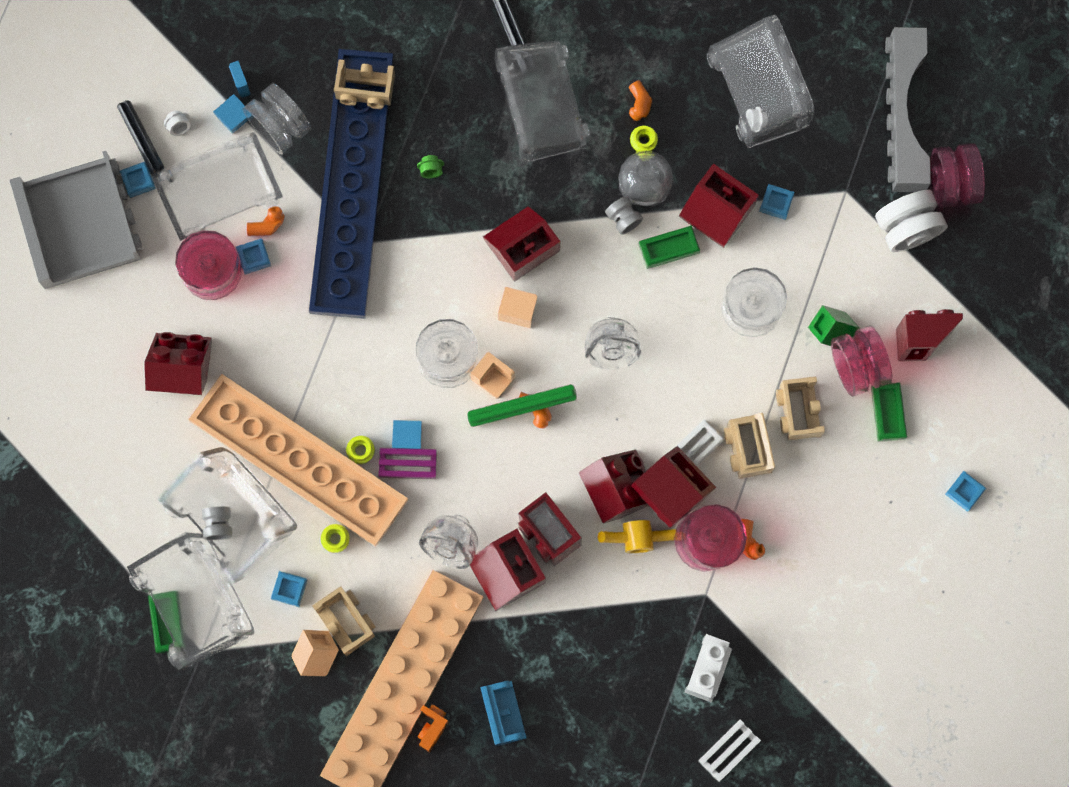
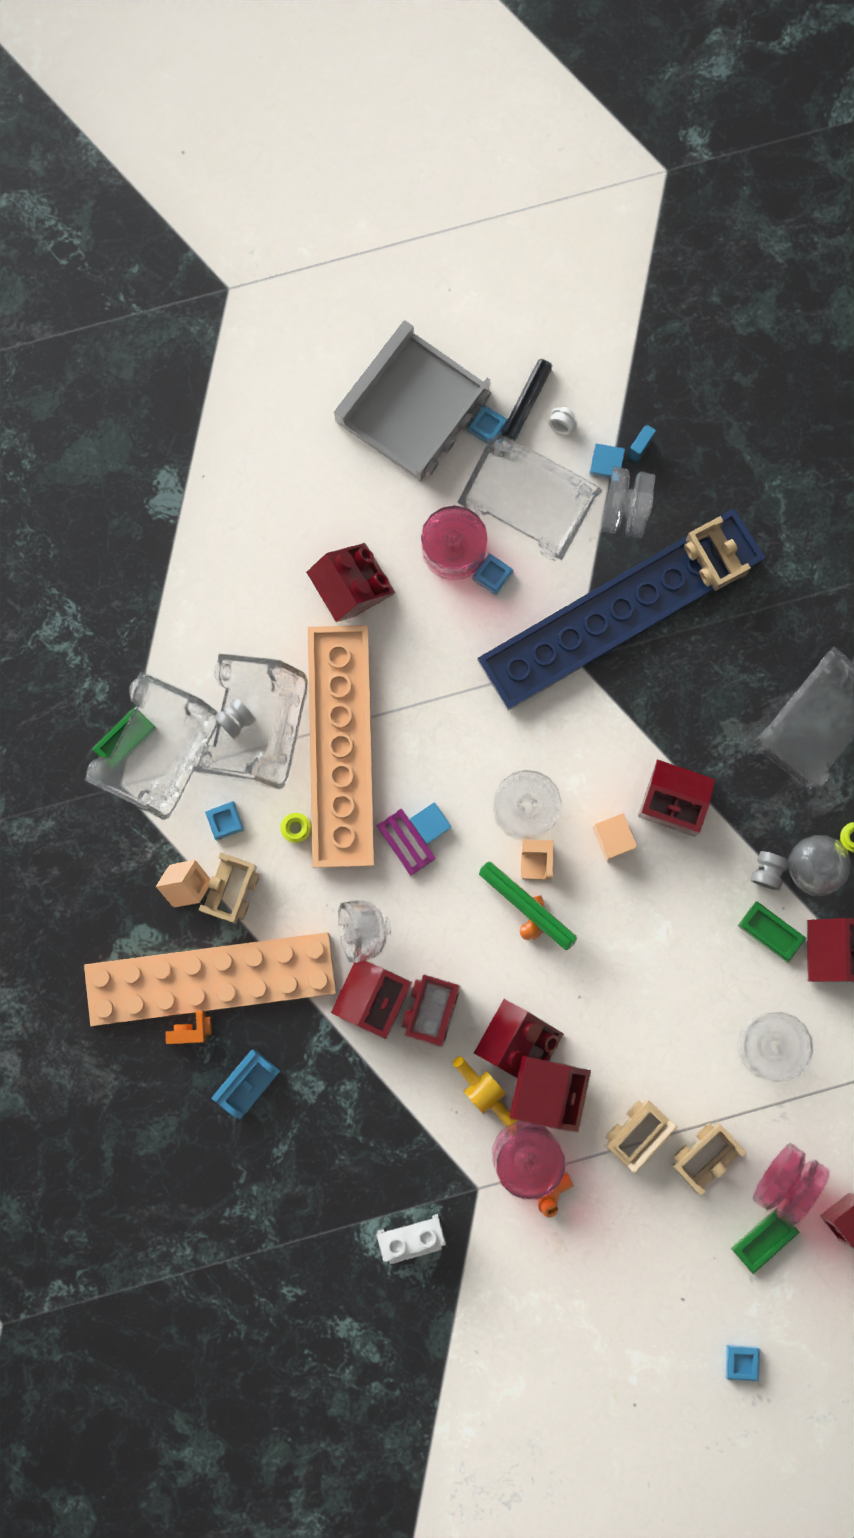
camera: 60 degrees right, 5 degrees up
orange arm [247,206,285,236] -> none
neon yellow plate [346,436,375,464] -> none
bright green plate [417,155,444,179] -> none
clear cylinder [584,317,642,370] -> none
white tile [677,419,724,466] -> none
white tile [698,720,761,782] -> none
green panel [808,305,860,350] -> none

